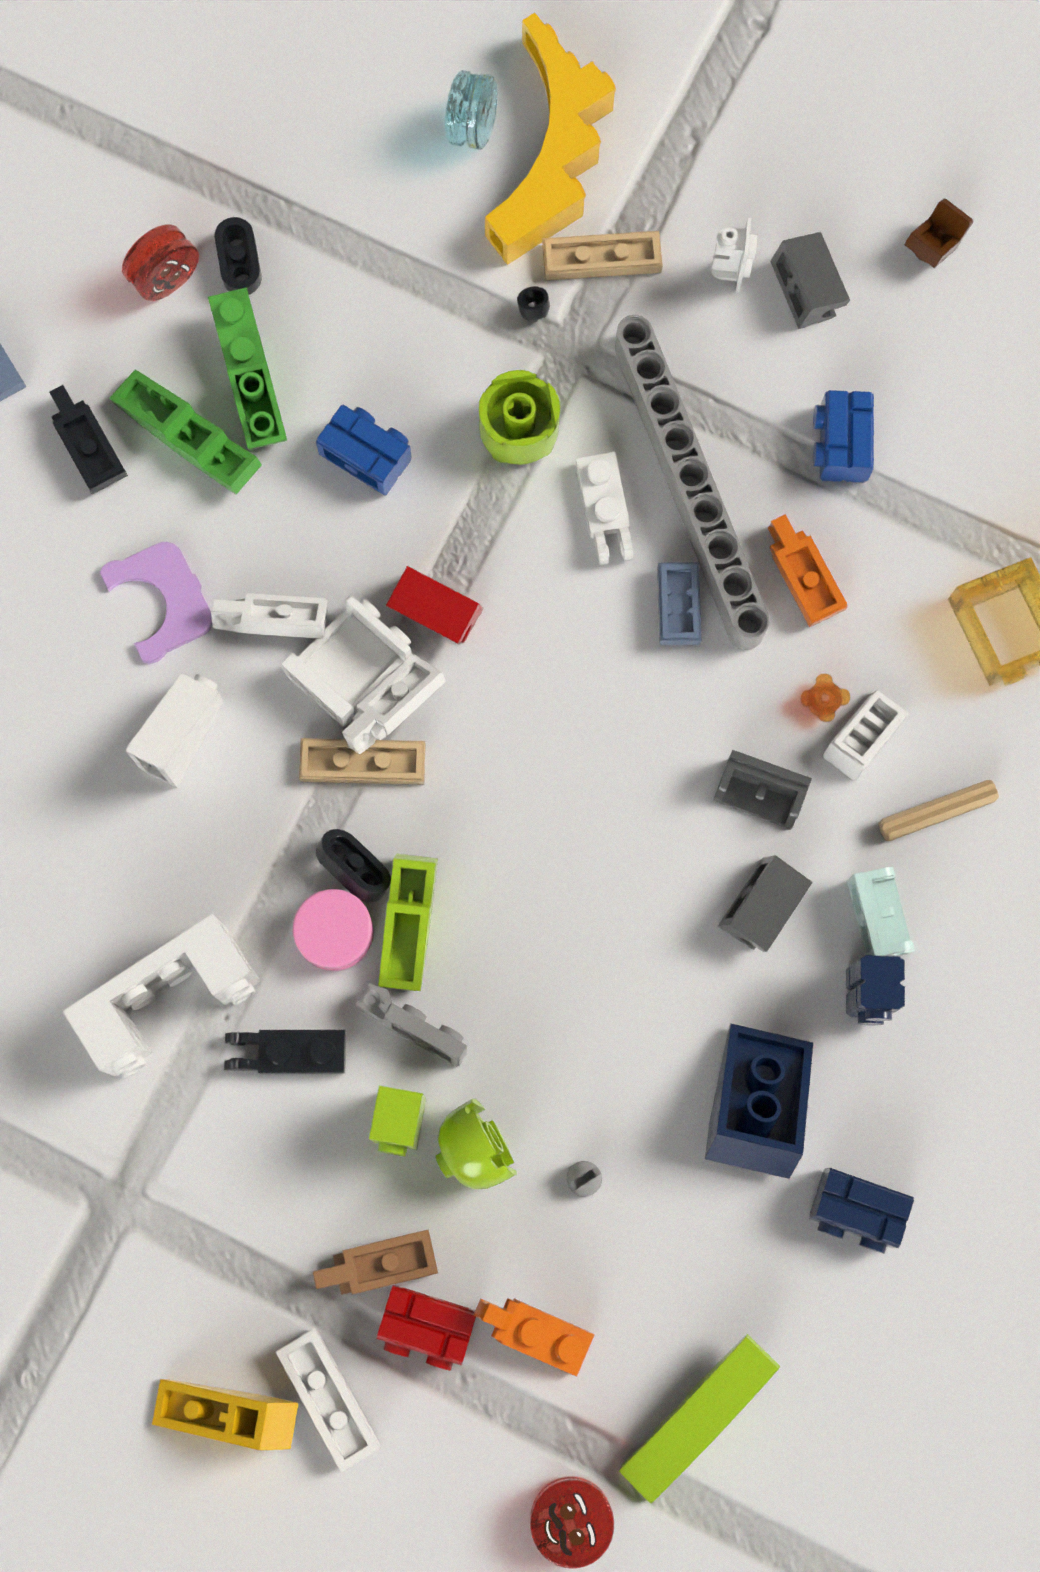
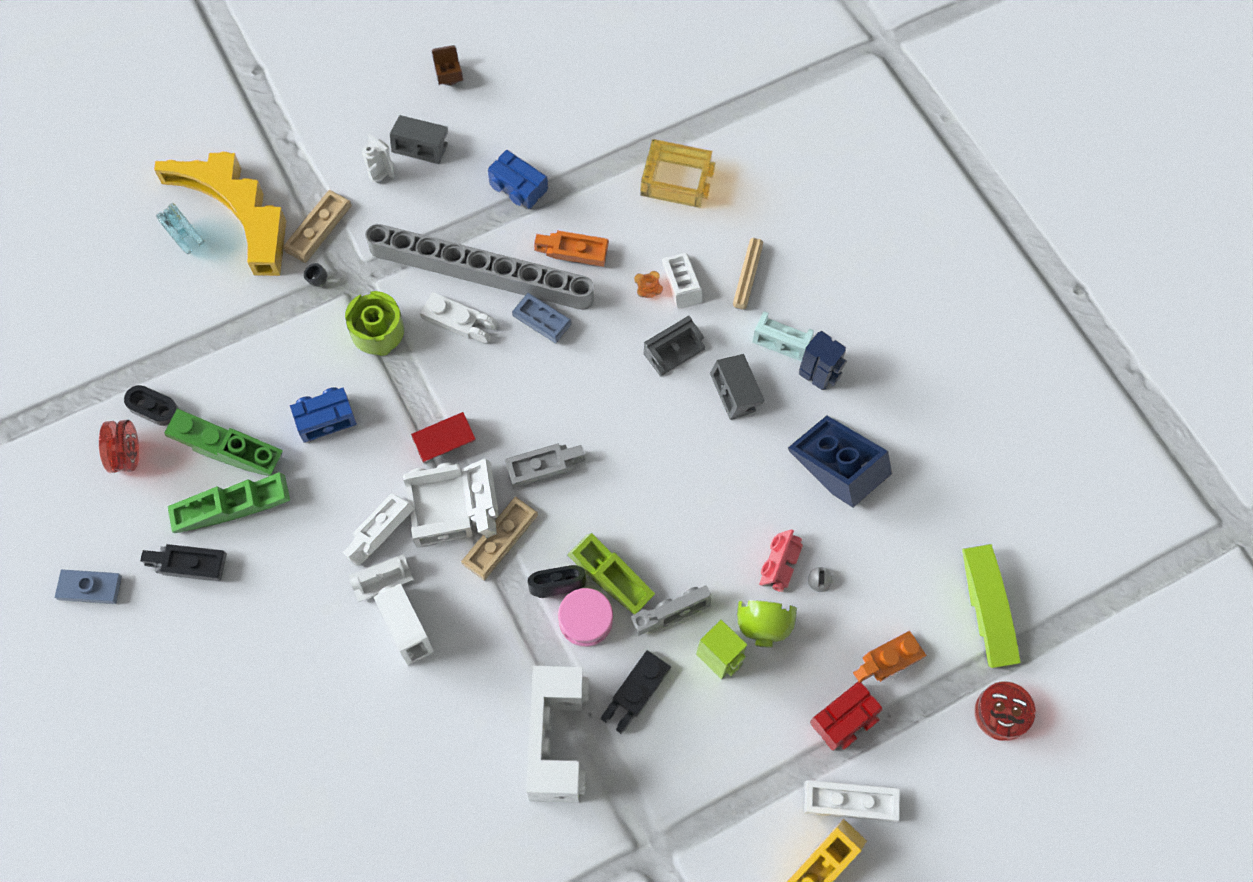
camera: 55 degrees left, 10 degrees down
lavender piece [99,542,213,663] -> none
medium nougat hinge [313,1229,438,1295] -> none
dark blue brick [809,1168,914,1254] -> none
none -> white hinge [348,554,414,602]
none -> light grey hinge [505,443,585,488]
none -> coral hinge [759,529,803,592]

